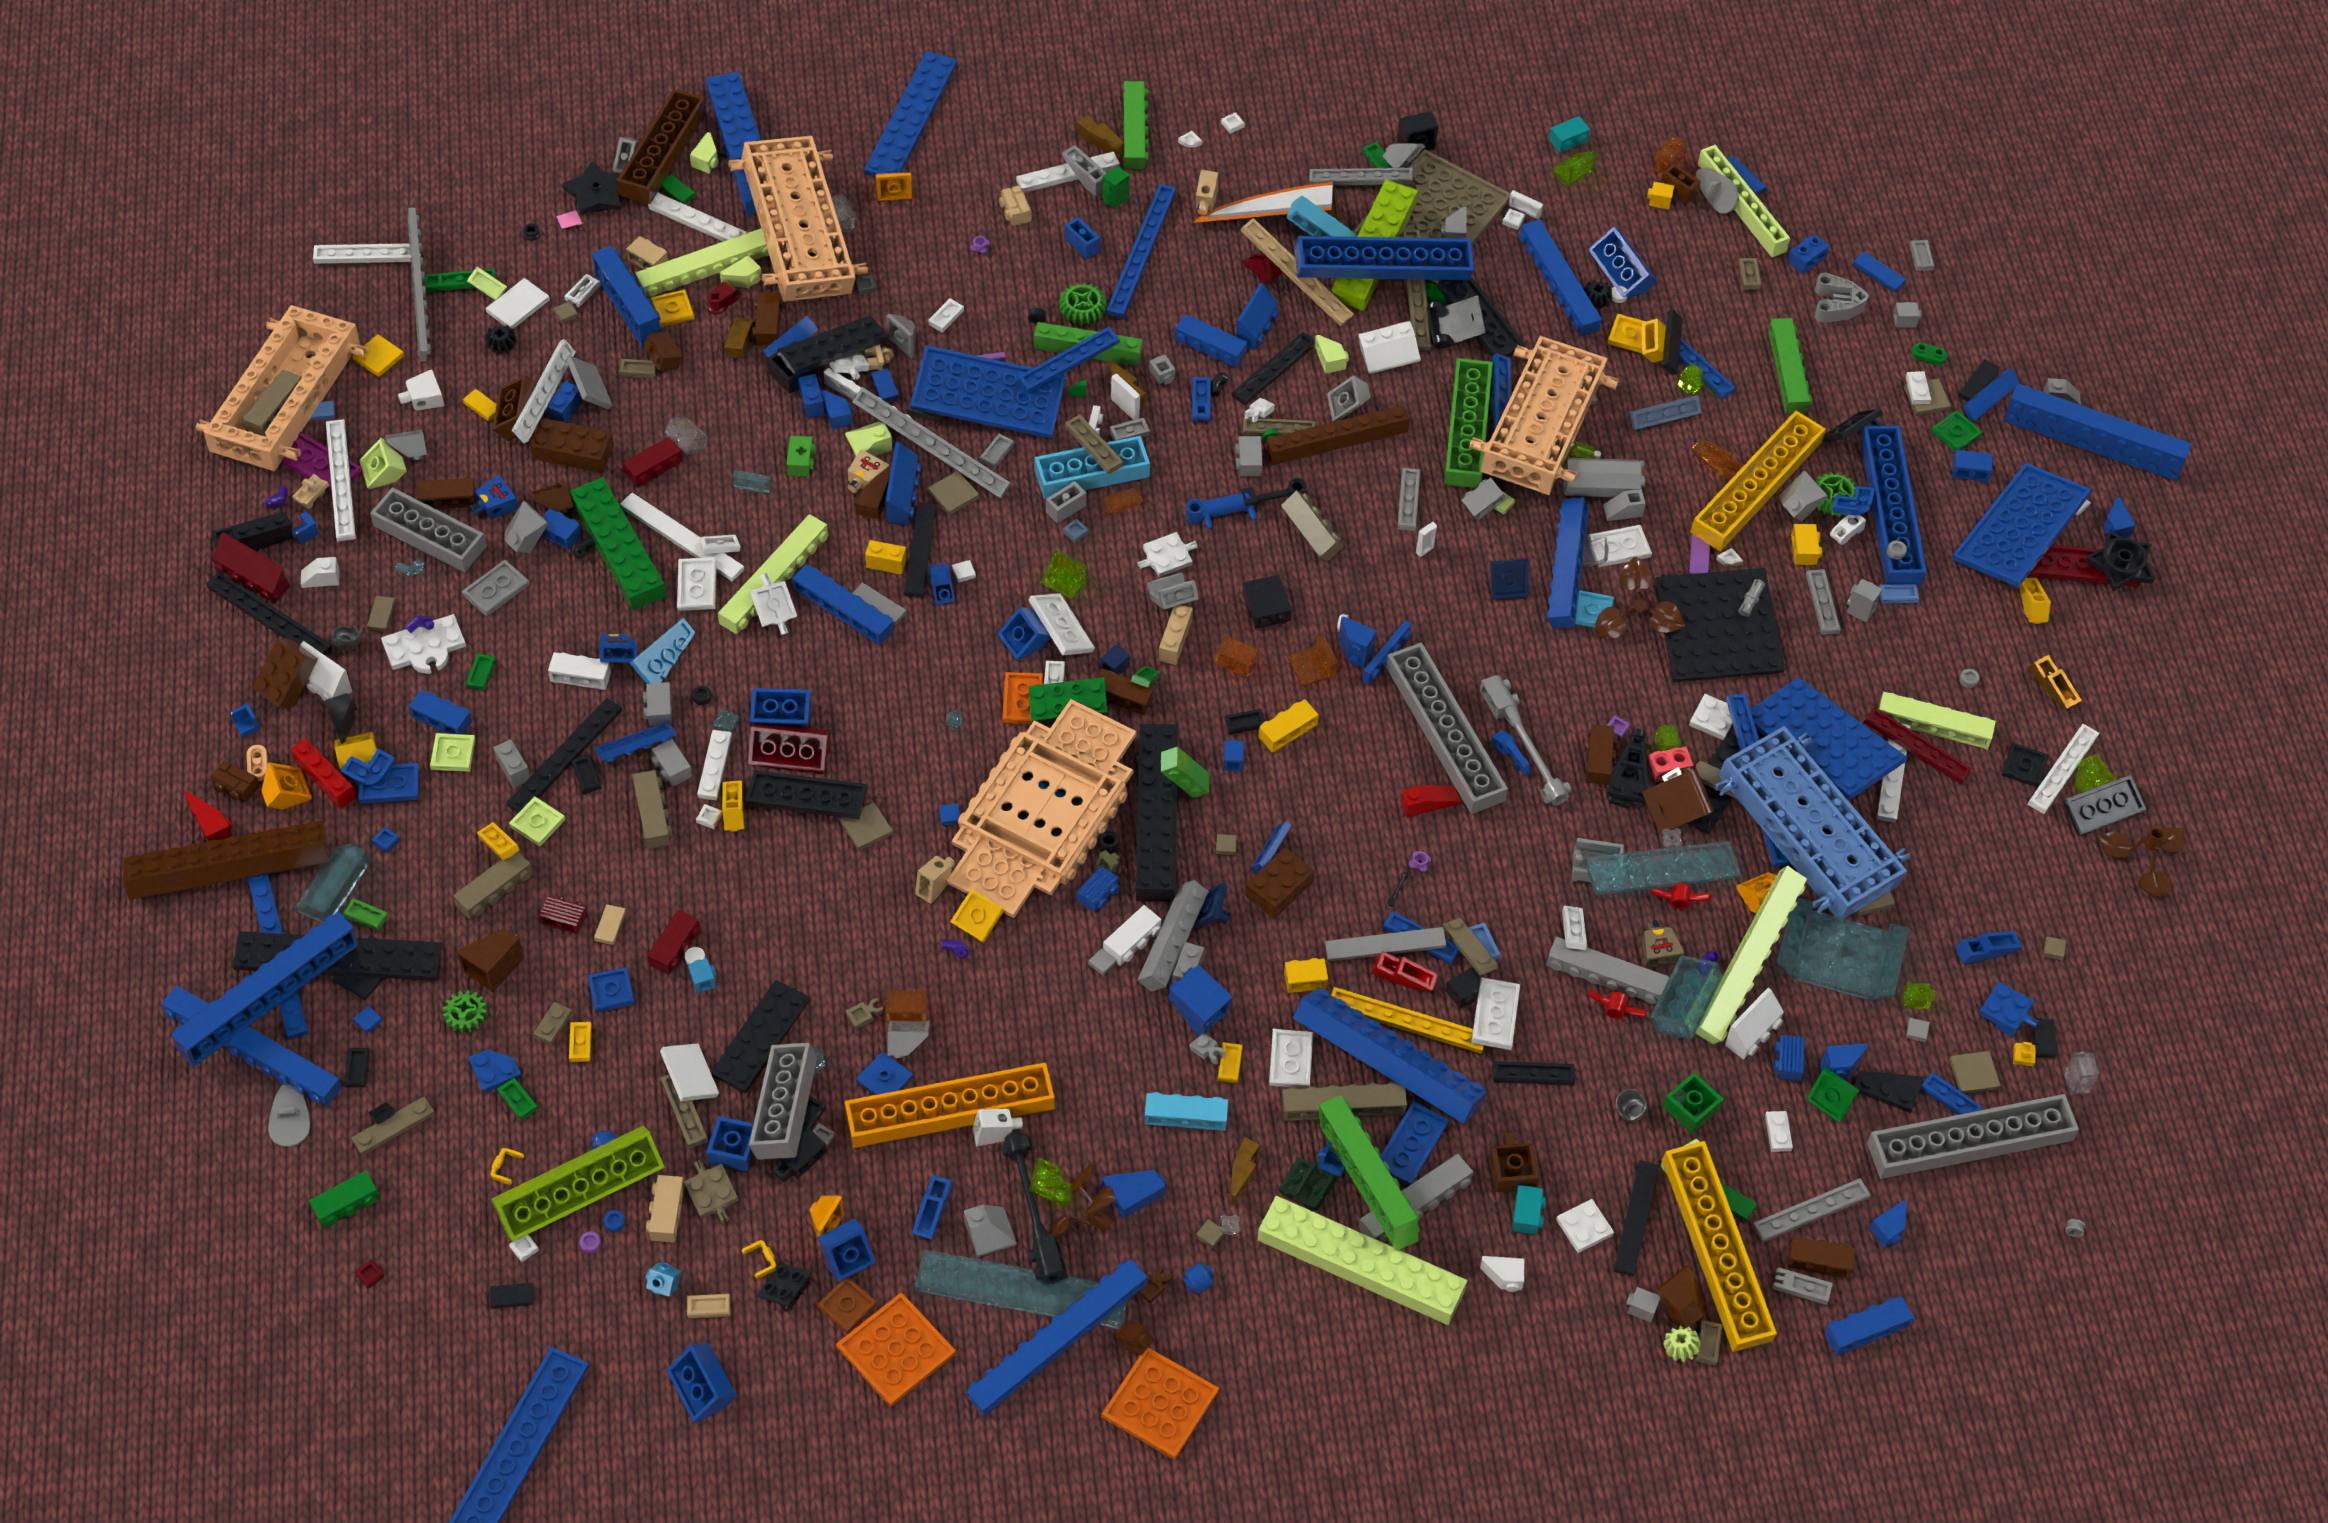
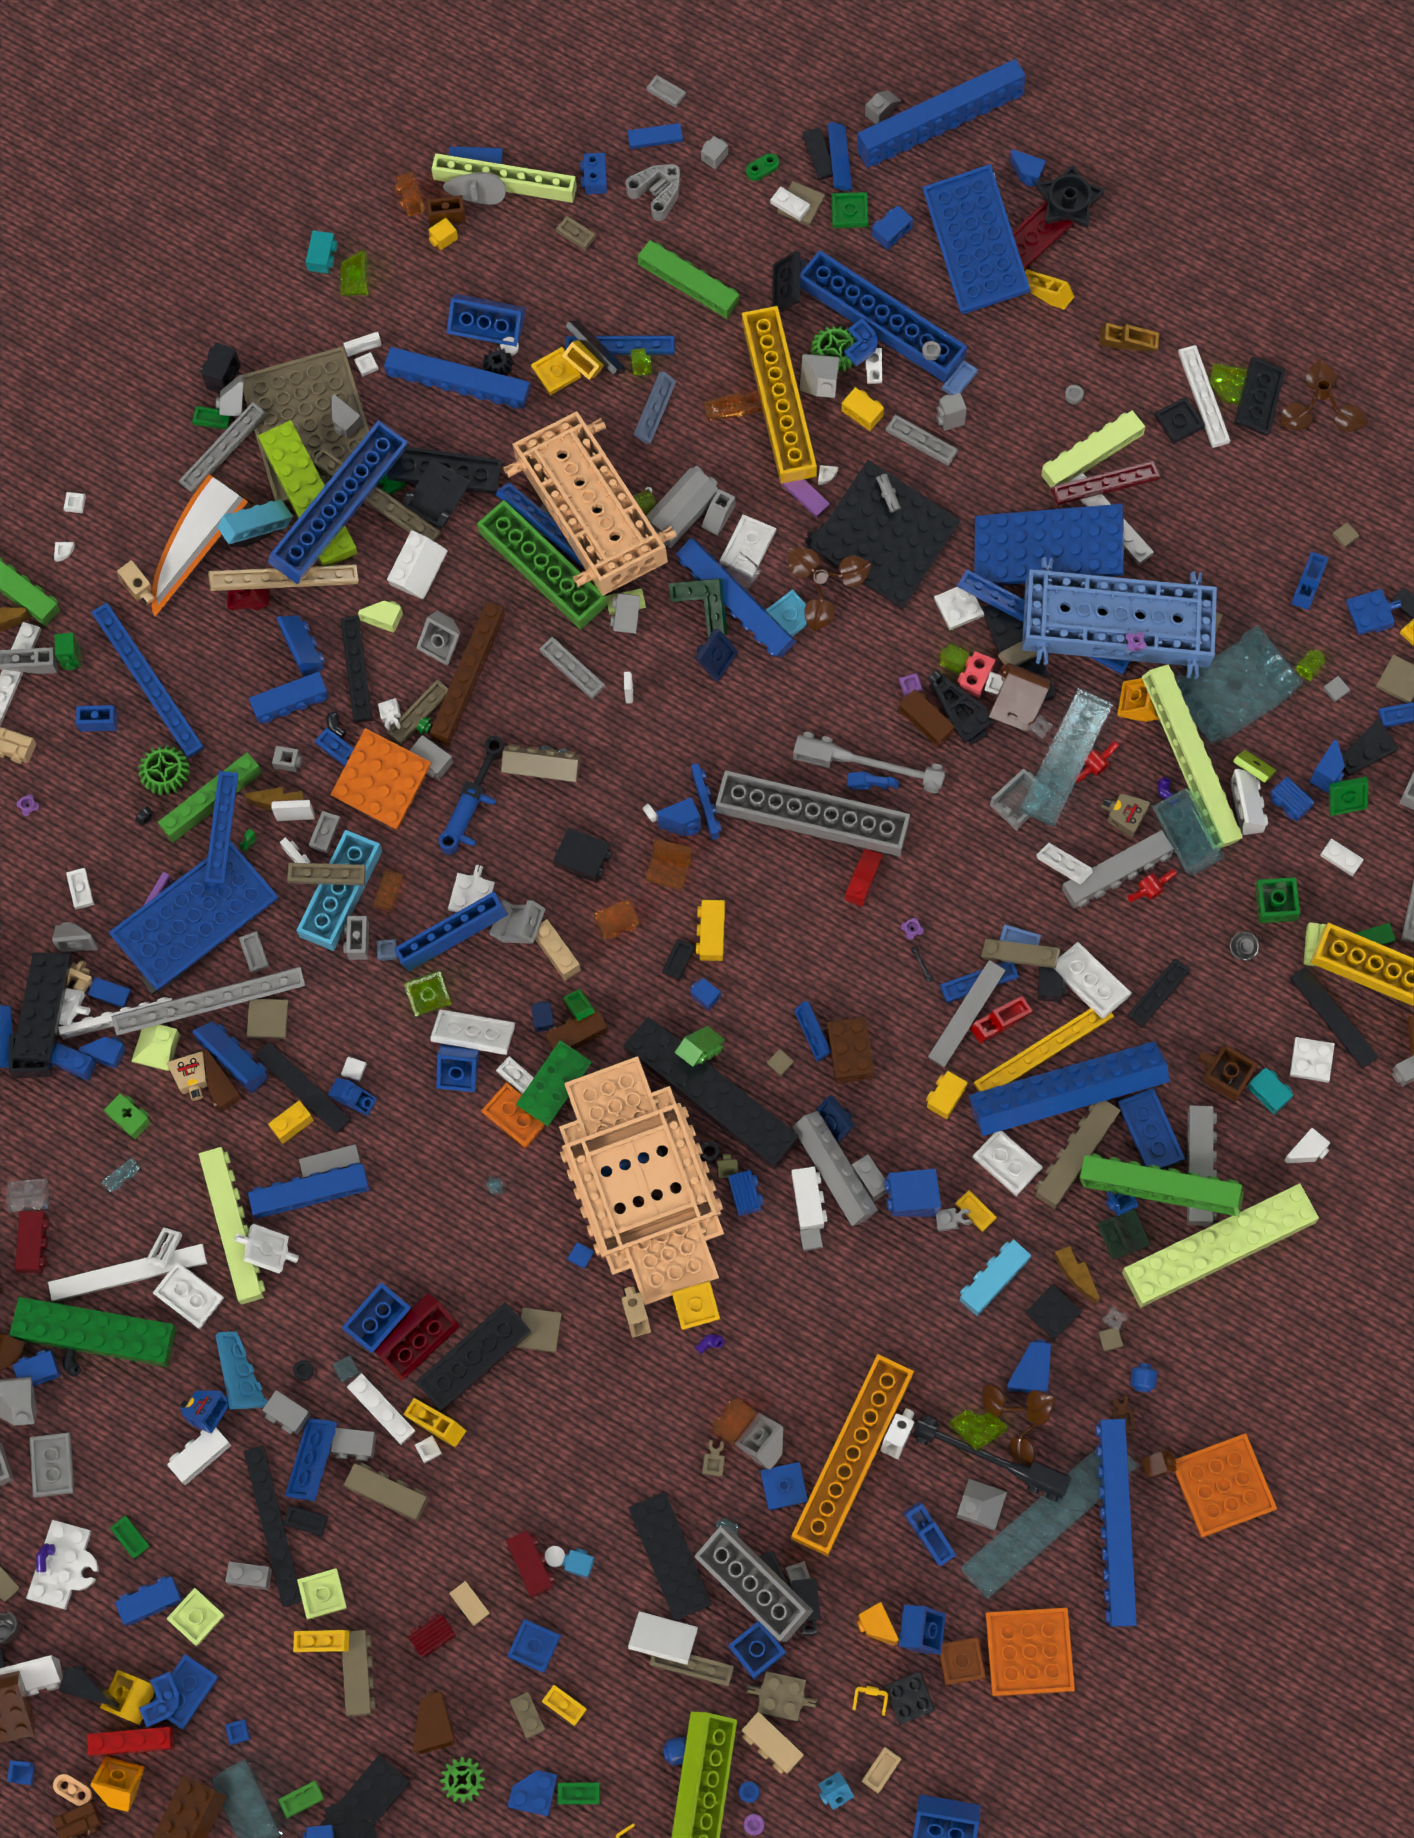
camera: 45 degrees left, 15 degrees up
none -> orange plate [331,728,432,830]
none -> blue brick [394,891,508,972]
none -> dark green plate [669,579,728,636]
none -> black plate [1025,1284,1082,1341]
none -> medium lavender plate [1126,632,1146,651]
none -> lime tile [1233,750,1277,782]

